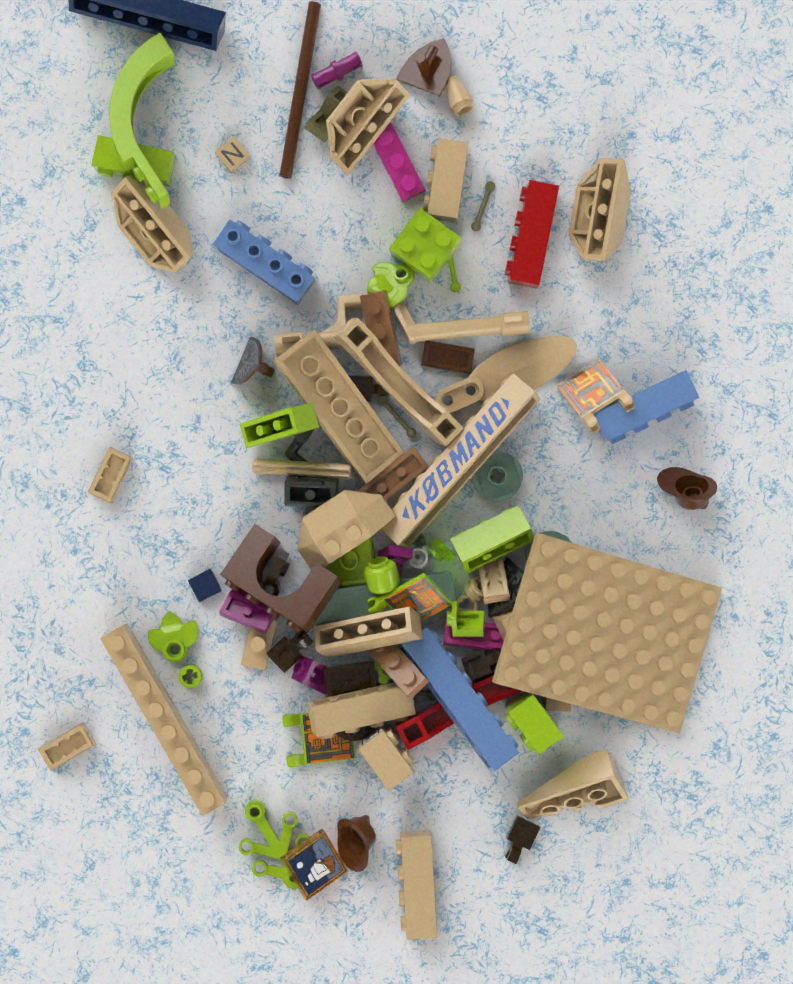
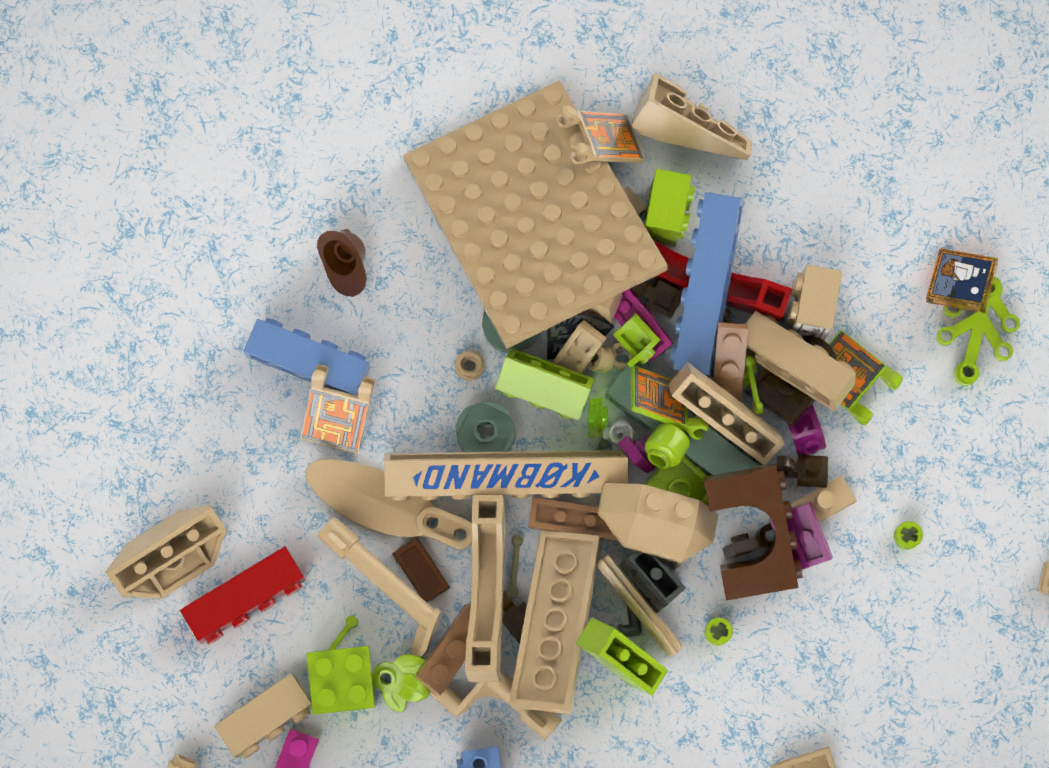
camera: 140 degrees left, 10 degrees down
tan brick [100,623,228,816] -> none
lime plate [148,611,198,662] -> none
dark blue tile [188,568,223,602] -> none
shield [231,337,275,385] -> none
reddish brown piece [337,815,376,872] -> none
tan brick [396,830,437,940] -> none
olive hinge [471,181,495,231] -> none
dark brown plate [505,815,541,864] -> none
none -> tan plate [455,351,485,381]
none -> flag [556,106,645,164]
none -> lime bush [704,617,733,646]
none -> lime hinge [745,355,763,414]

